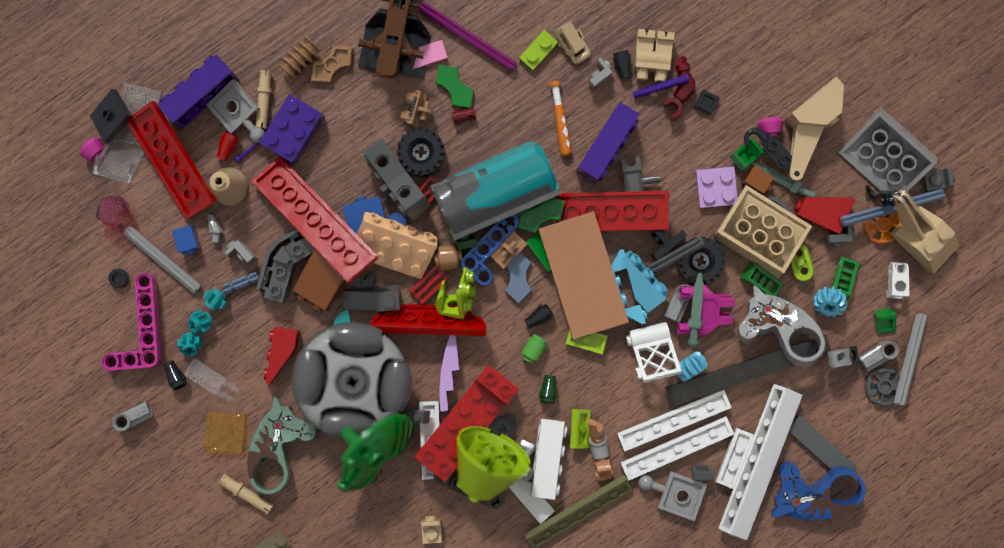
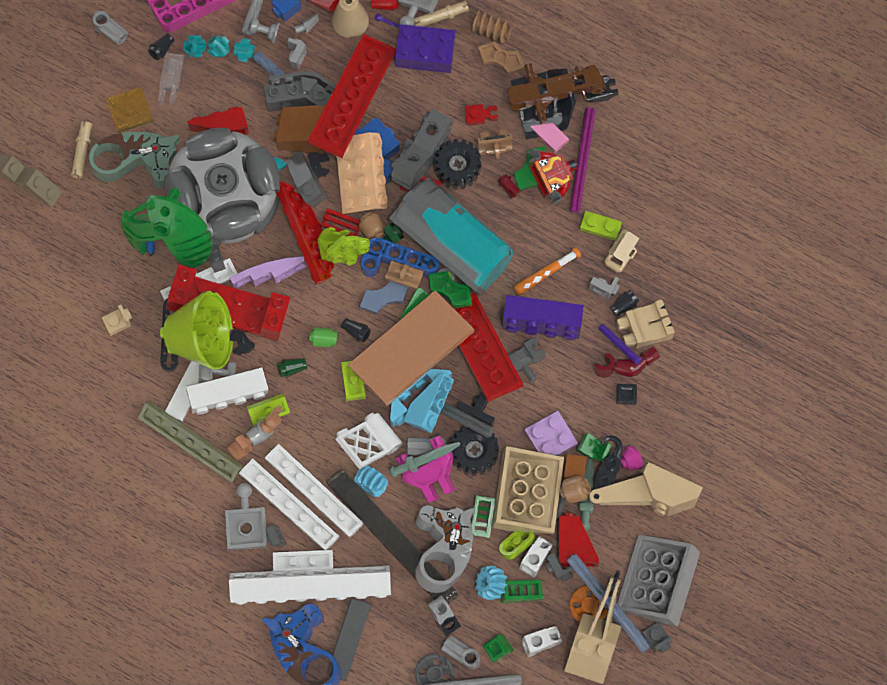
camera: 70 degrees right, 15 degrees down
none -> light grey piece [250,19,280,44]
none -> red plate [465,104,498,126]
none -> white leg [519,536,553,578]
none -> torso [527,149,577,206]
none -> medium nougat head [560,475,591,503]

